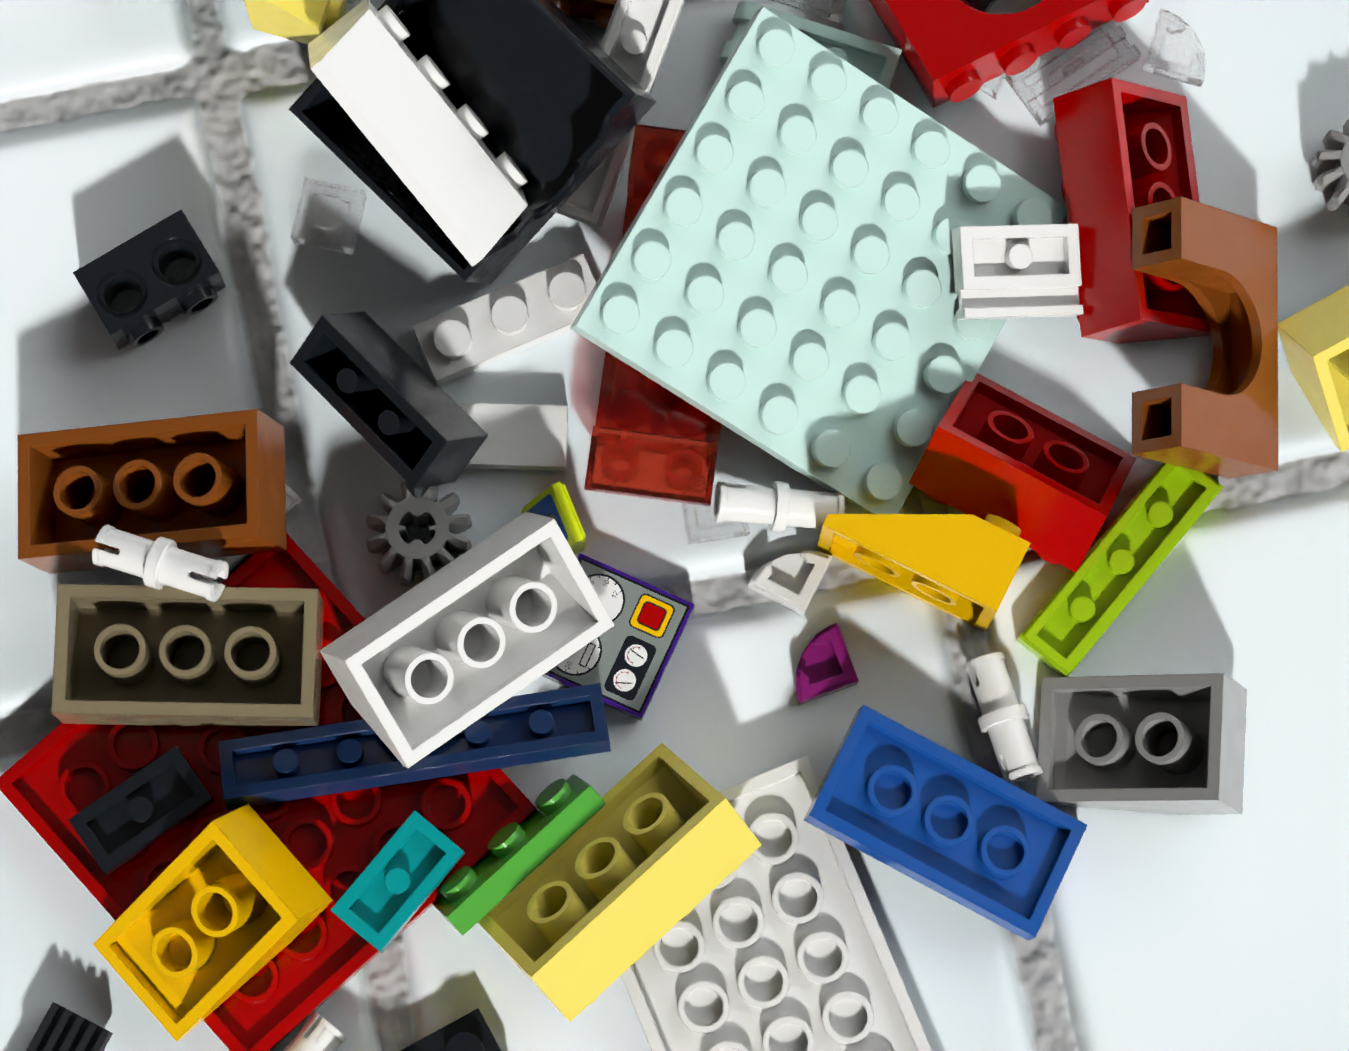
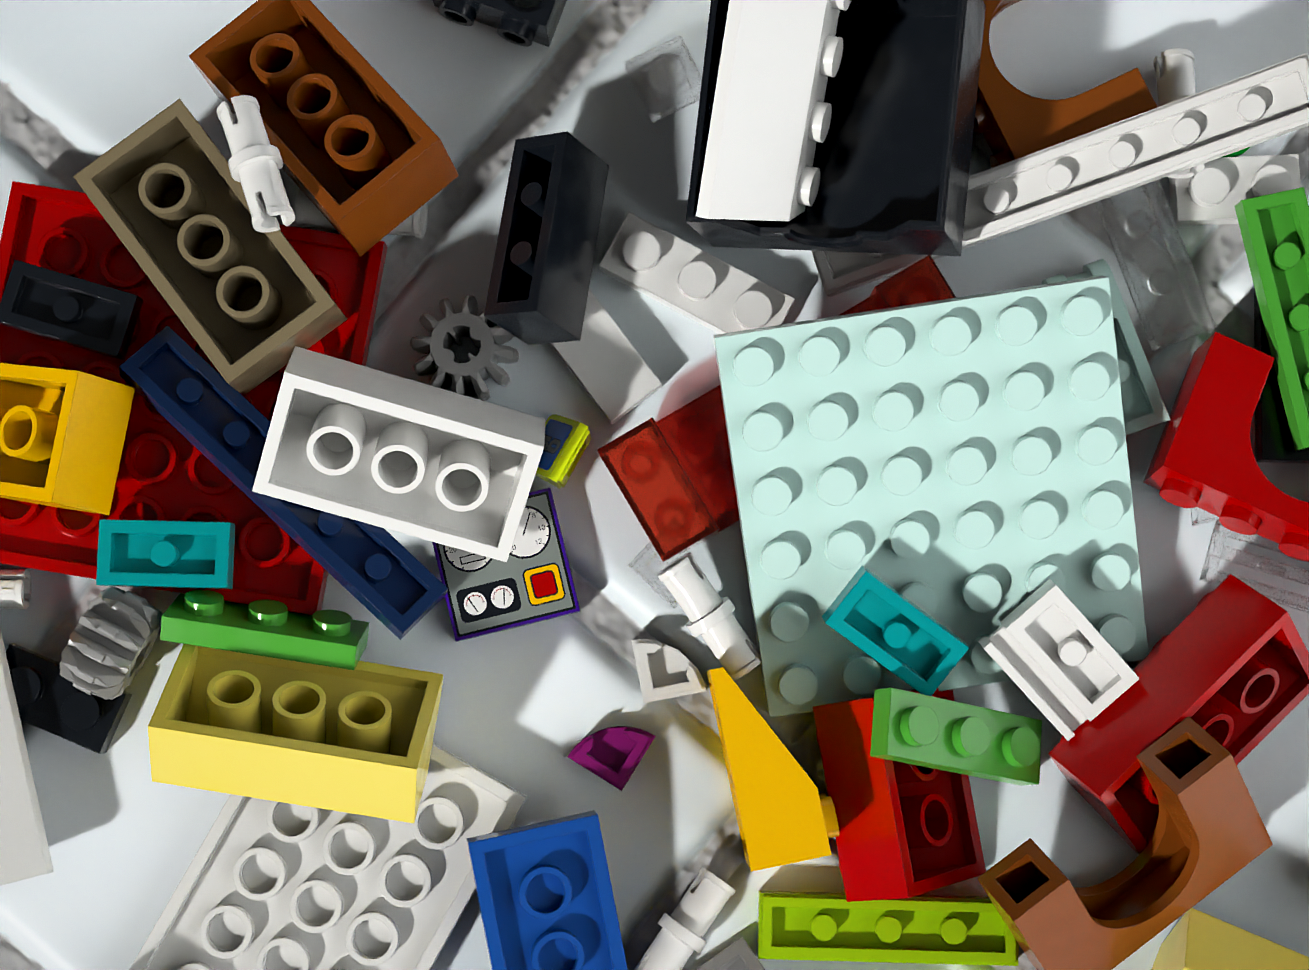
camera: 55 degrees right, 5 degrees up
none -> light grey gear [60,586,162,700]
none -> teal plate [822,565,969,696]
none -> bright green plate [870,688,1042,786]

